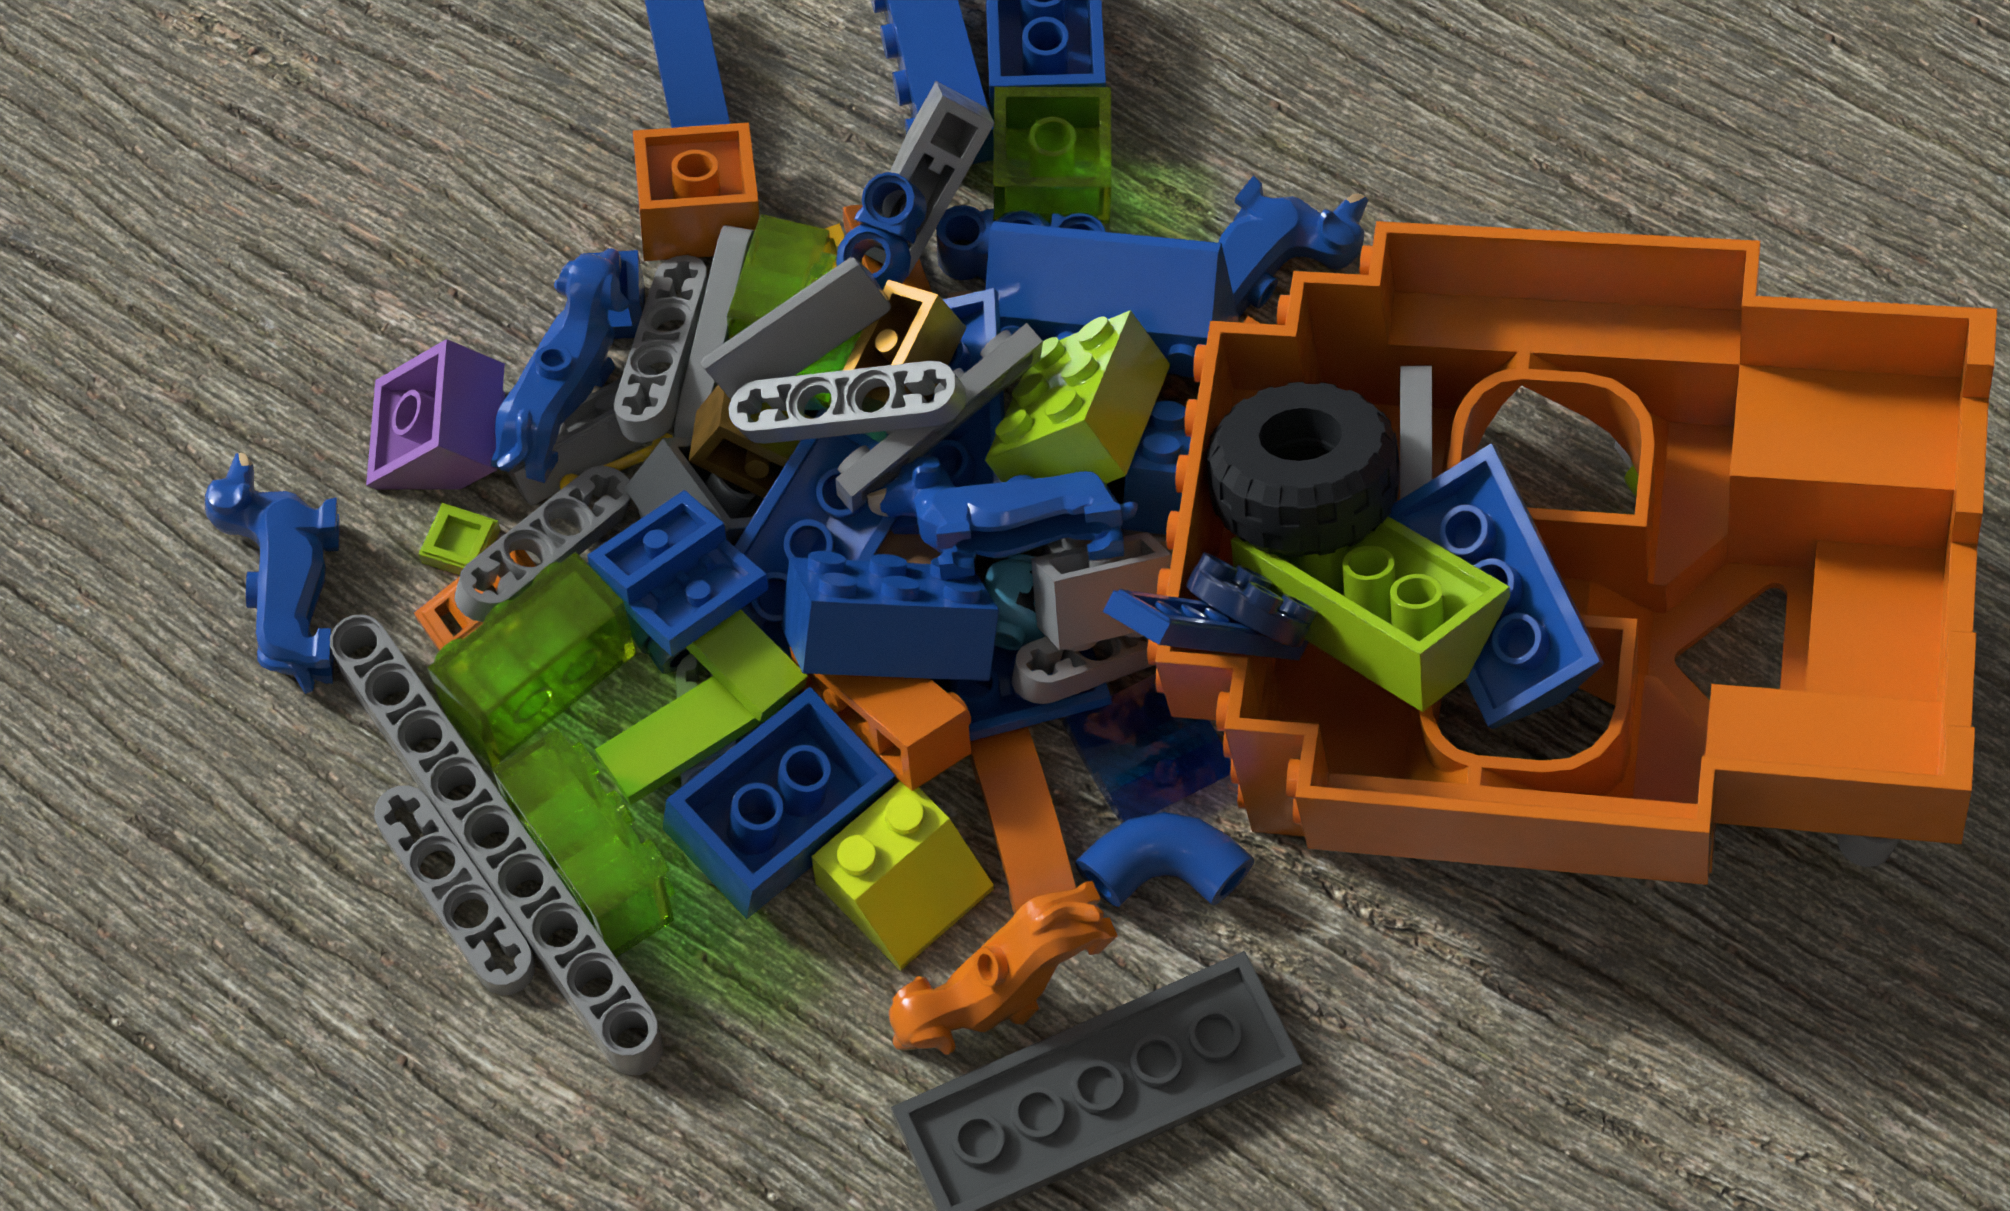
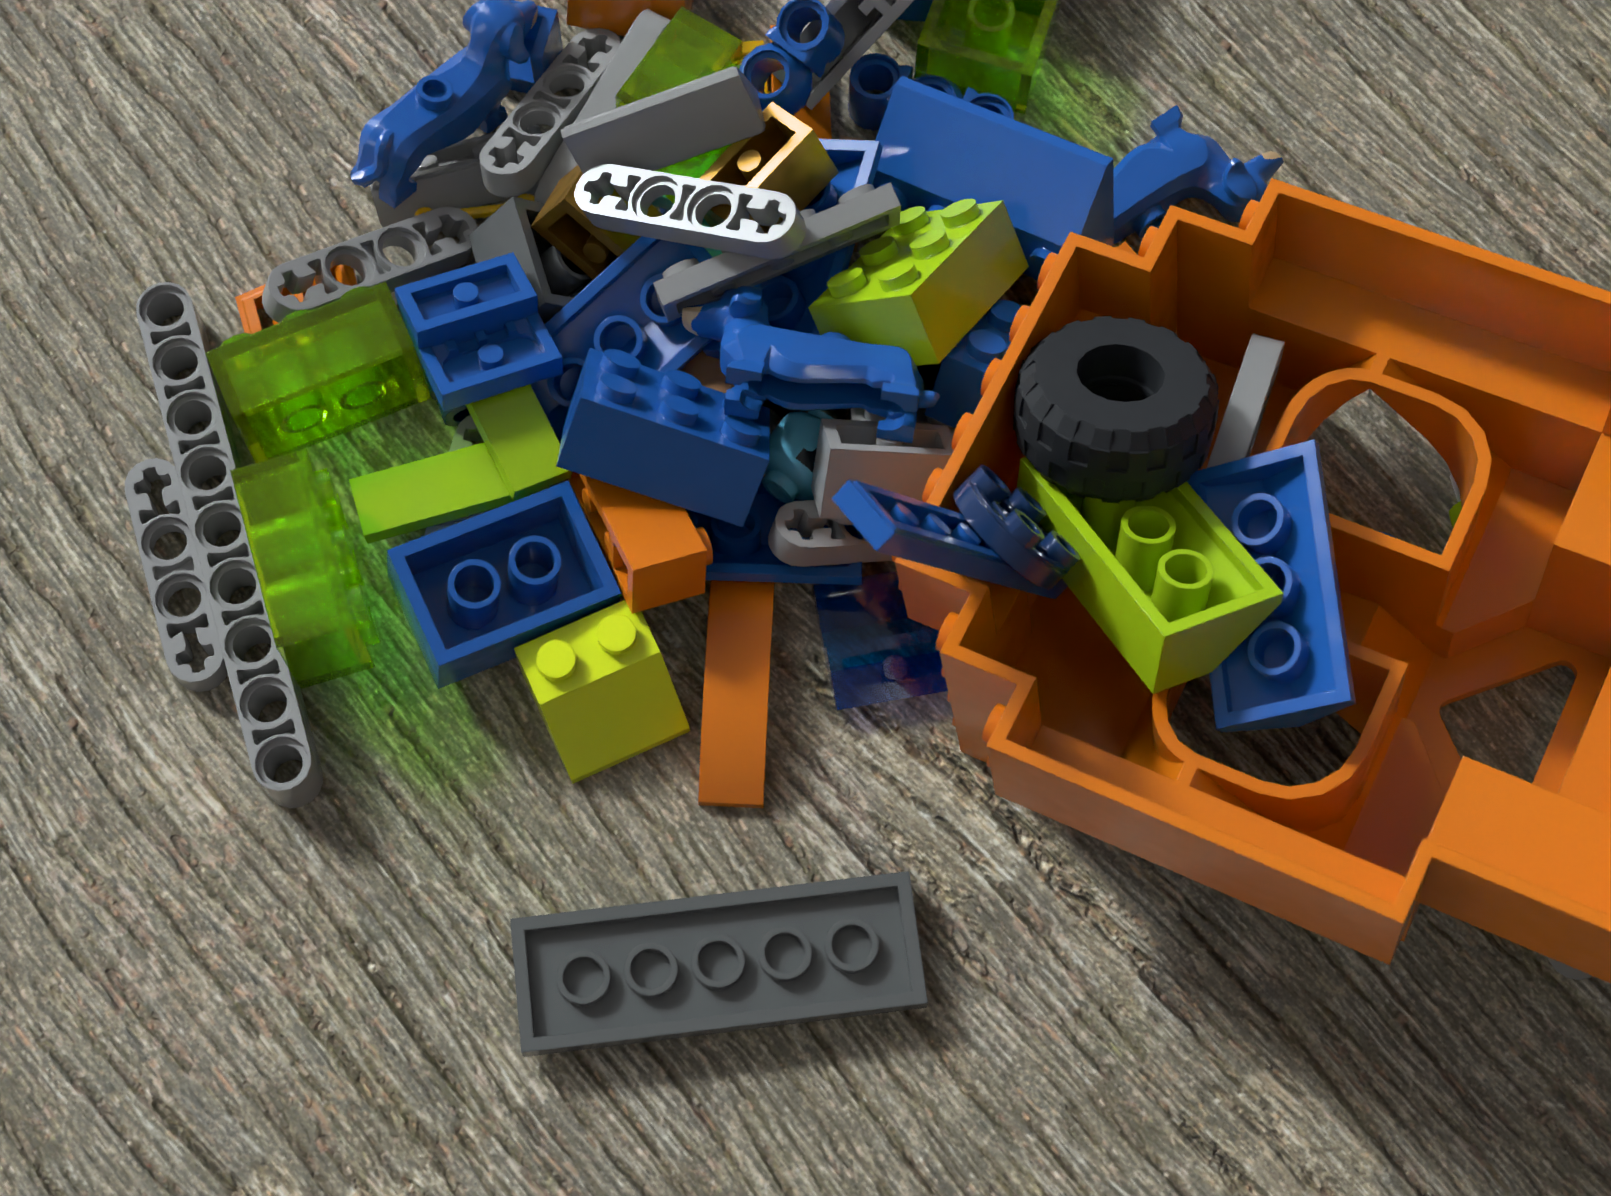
camera: 15 degrees right, 5 degrees up
blue animal [205,453,340,694] -> none
medium lavender slope [366,339,505,490] -> none
lime tile [419,503,501,575] -> none
orange animal [889,881,1118,1055] -> none
blue cylinder [1075,812,1255,907] -> none

